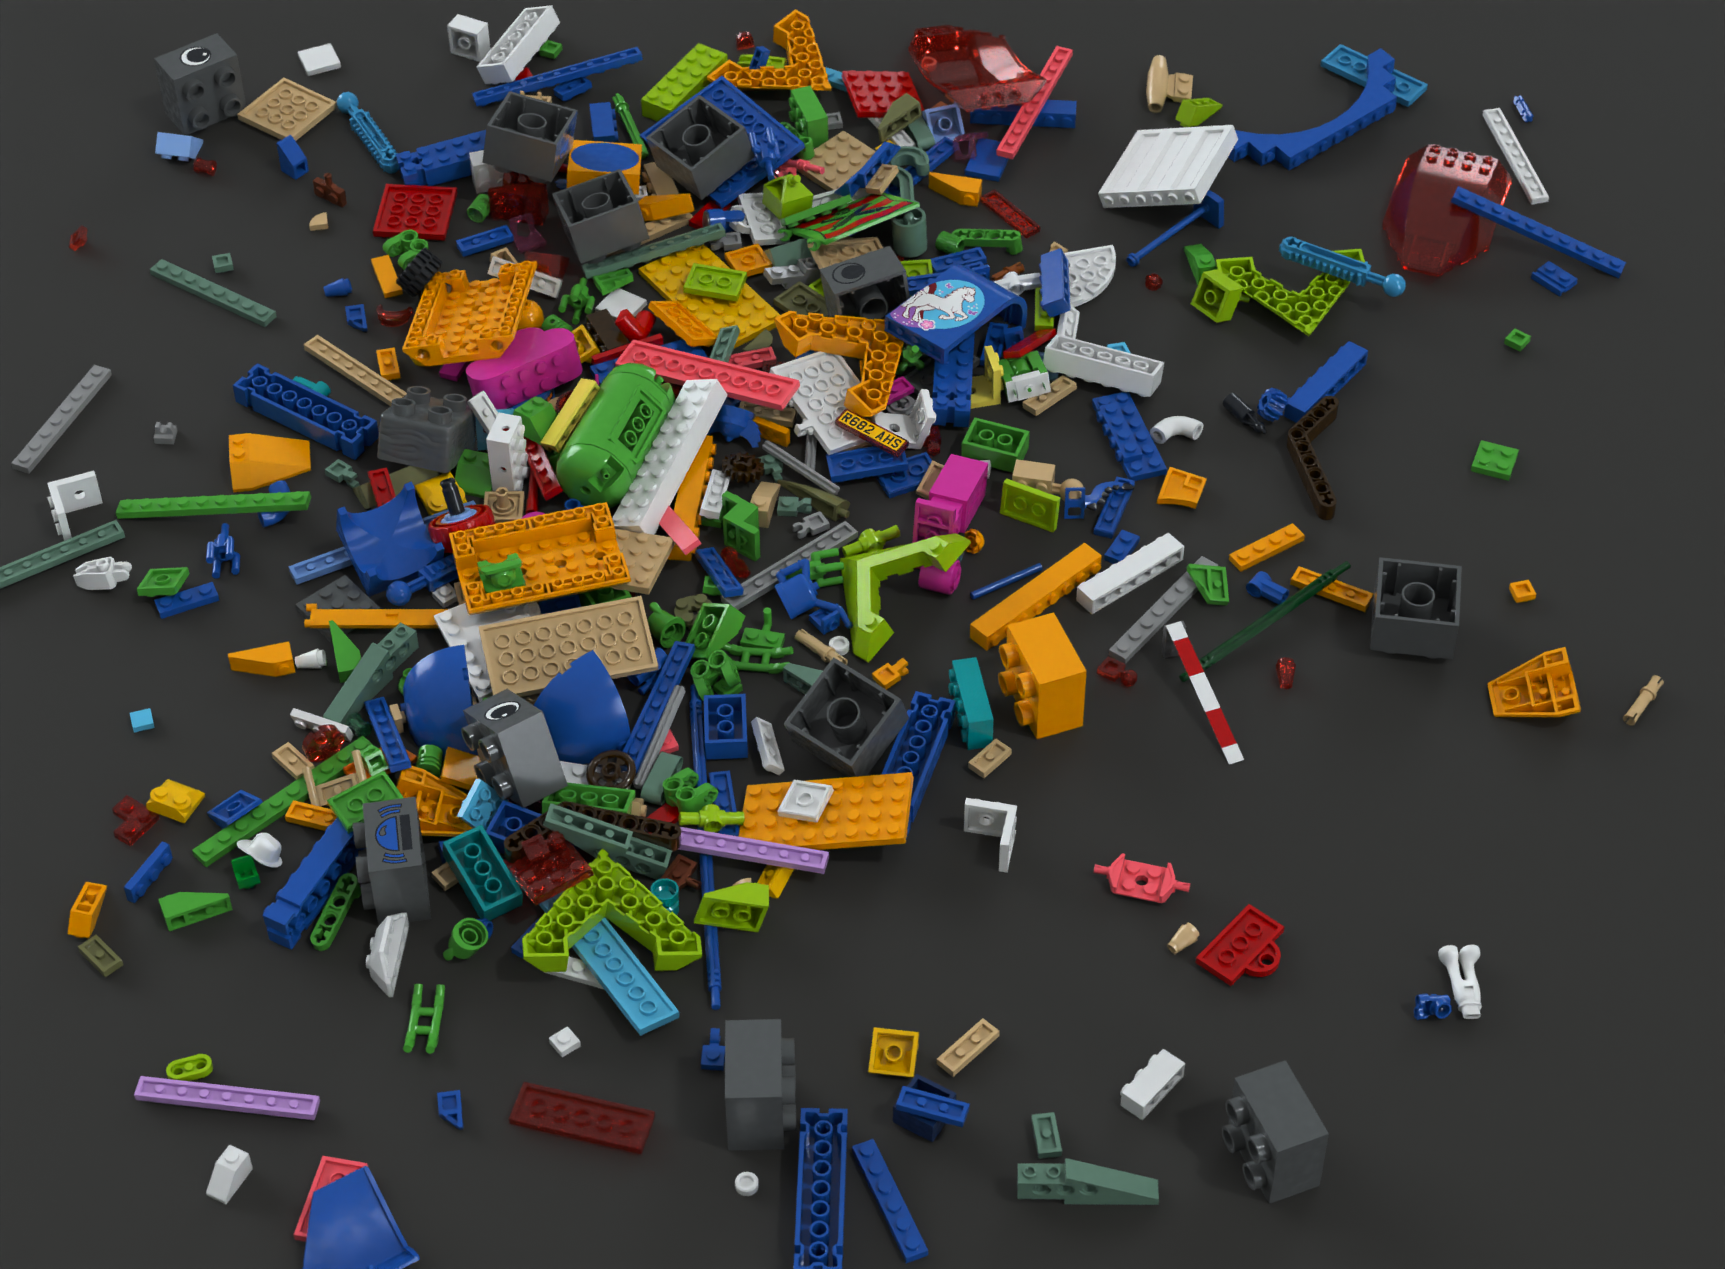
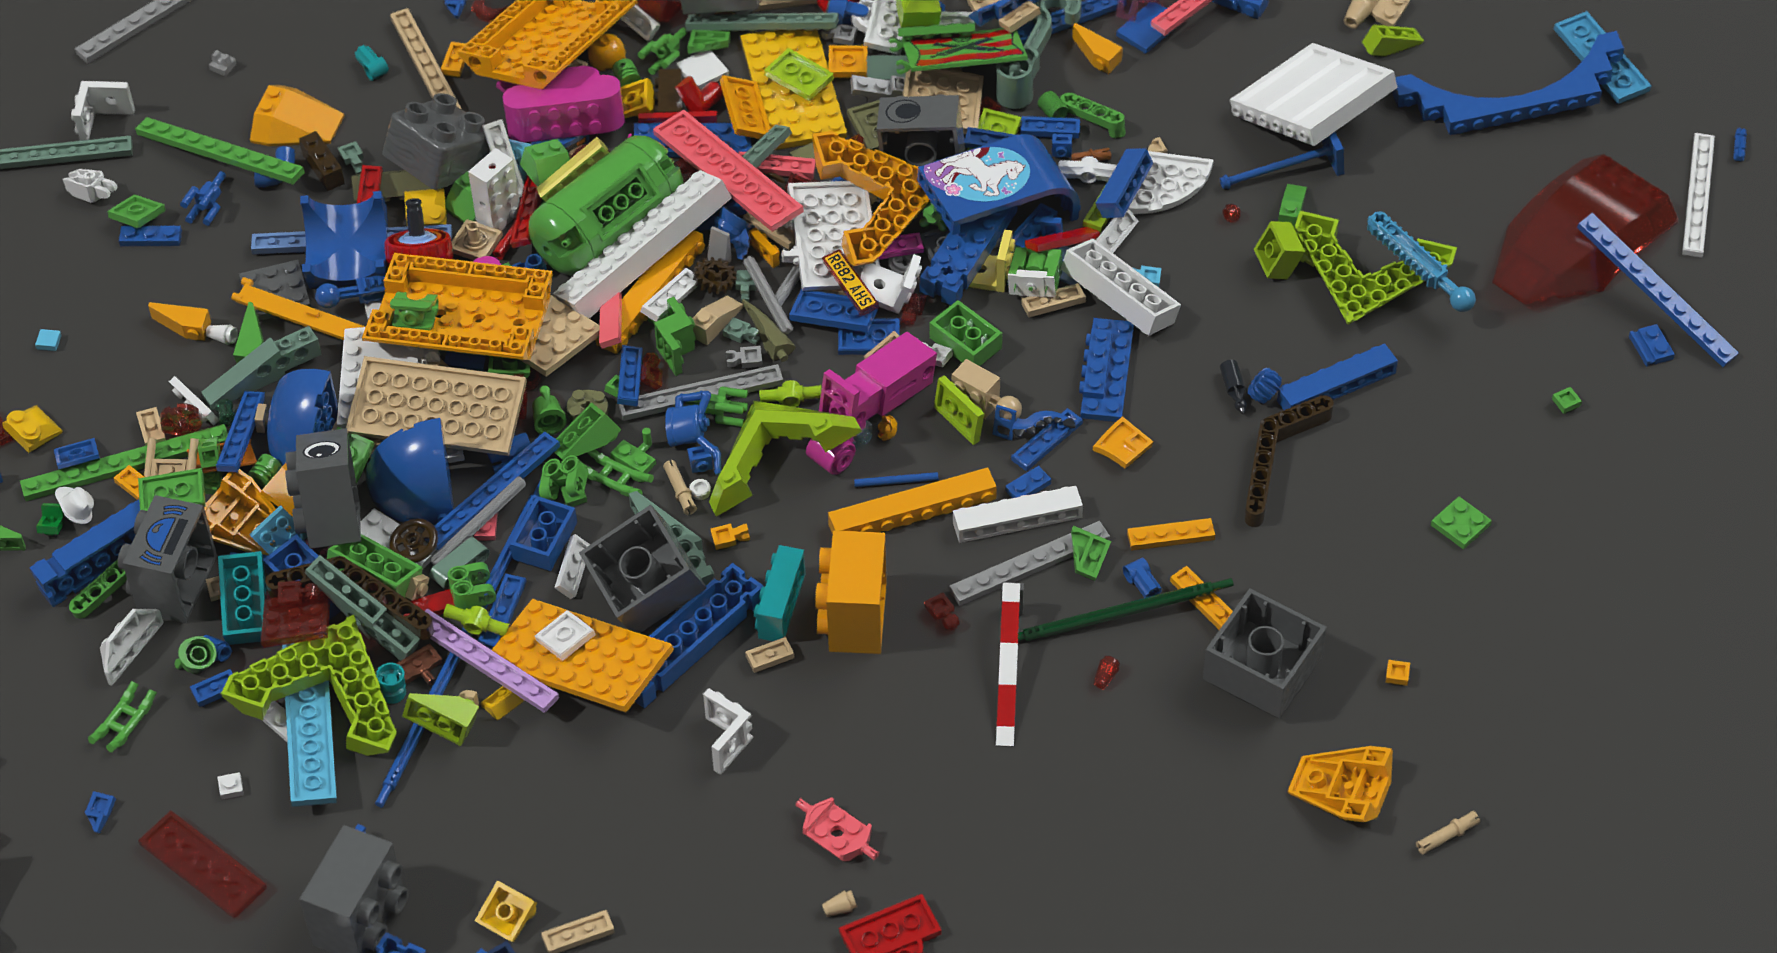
camera: 25 degrees right, 5 degrees up
blue brick [233,363,379,460] -> none
clear red tile [981,189,1041,239] -> none
white cylinder [1150,416,1203,444] -> none
none -> blue plate [190,669,233,707]
none -> dark brown brick [299,131,345,191]
none -> light grey slope [708,226,732,263]

